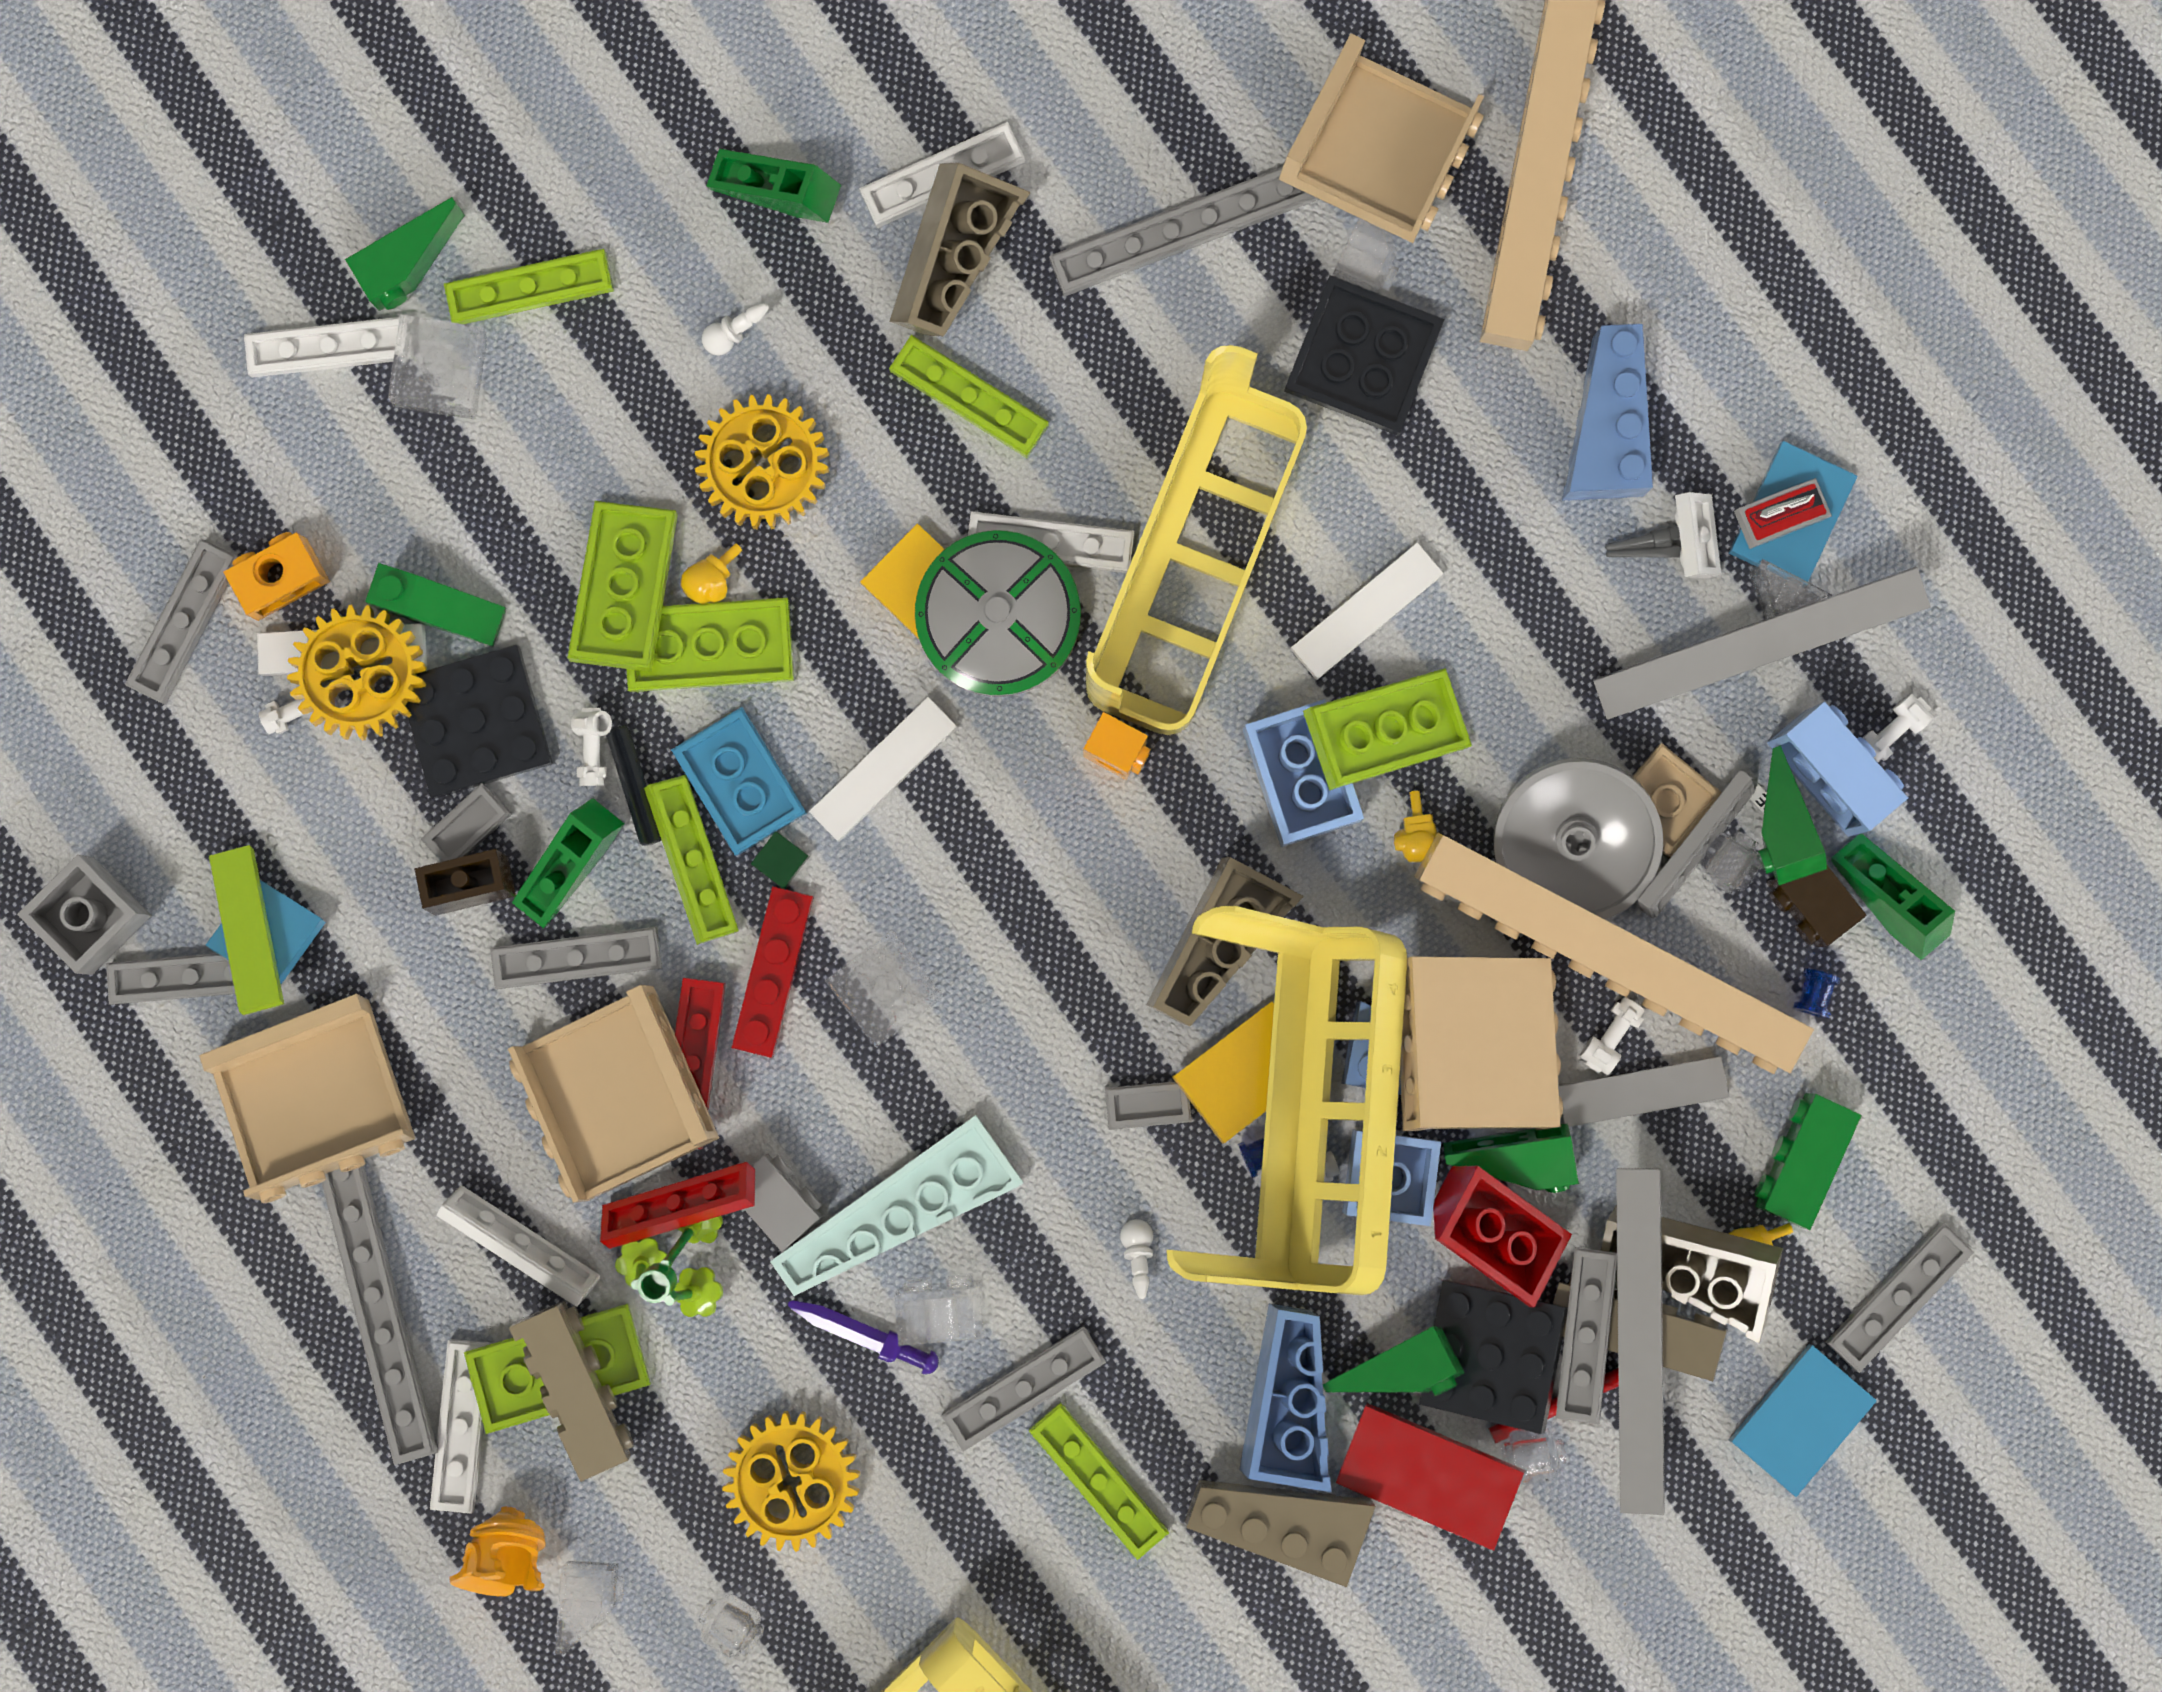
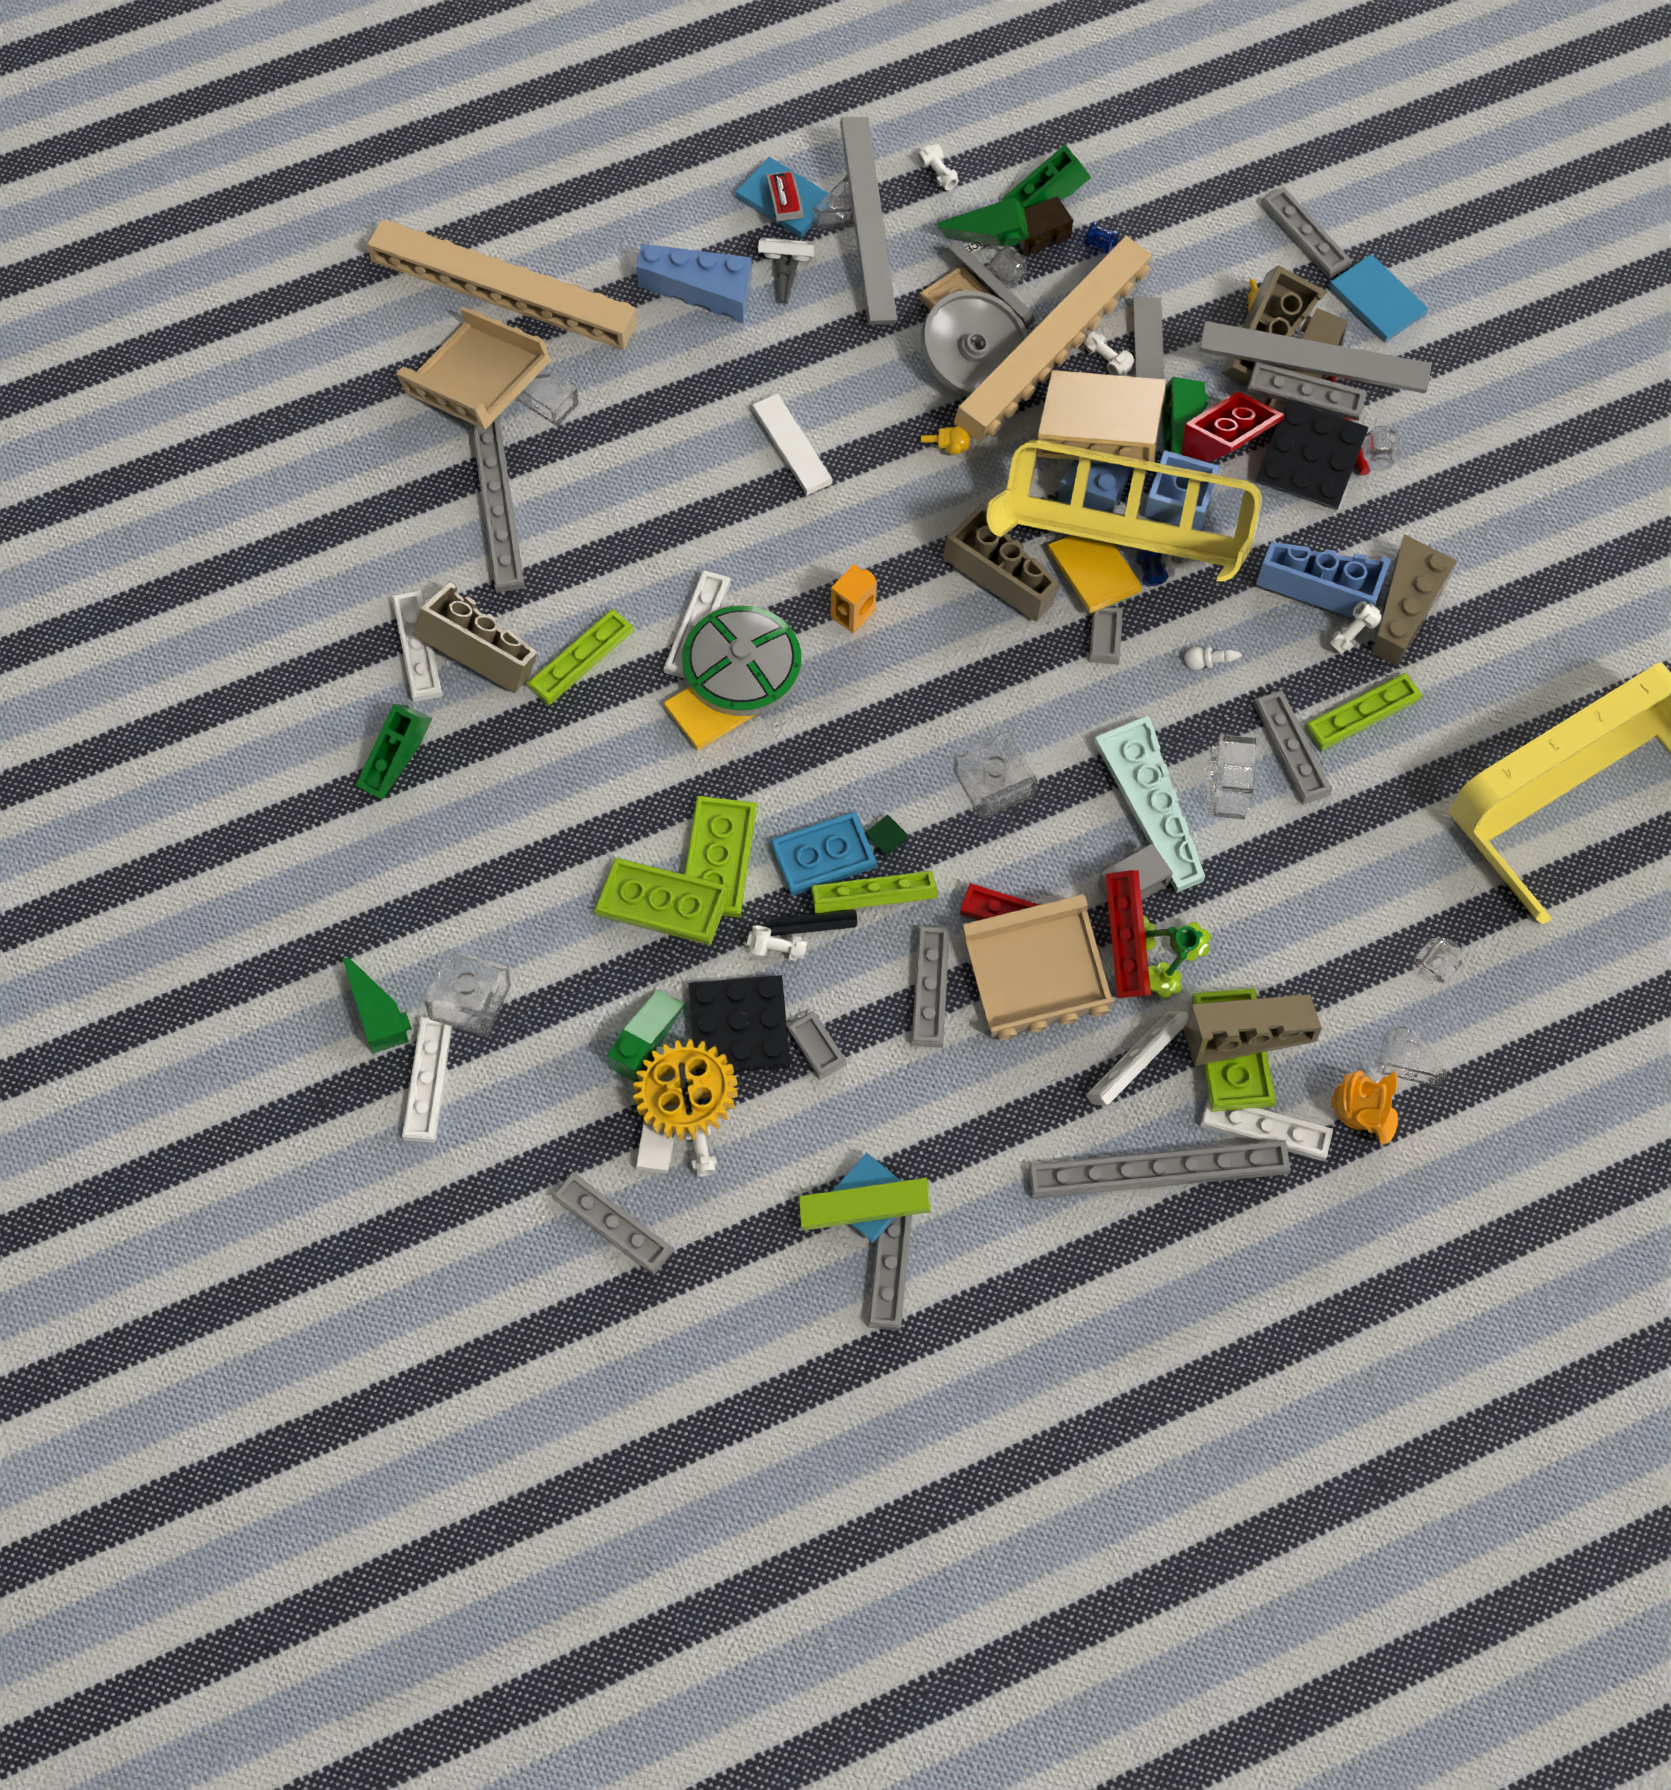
camera: 80 degrees left, 20 degrees down
light grey brick [17,854,152,975] -> none
tan panel [199,994,416,1203] -> none
light orange brick [223,532,330,621] -> none
dark brown brick [414,849,516,916] -> none
lime tile [443,248,614,326] -> none
green slope [512,798,625,929] -> none
yellow piece [681,543,742,604] -> none
yellow gear [695,394,830,530] -> none
white bar [702,303,769,356] -> none
yellow gear [722,1411,860,1552] -> none
red plate [731,886,814,1058] -> none
dark purple sword [788,1301,939,1375] -> none
white tile [809,697,957,842] -> none
light yellow piece [1086,345,1307,735] -> none
light blue brick [1243,699,1364,847] -> none
black plate [1284,275,1445,436] -> none
lime tile [1303,668,1472,790] -> none
green slope [1322,1326,1464,1396] -> none
red tile [1336,1403,1525,1551] -> none
green brick [1754,1093,1862,1230] -> none
light blue brick [1767,702,1908,837] -> none
none -> white bar [1330,601,1382,654]

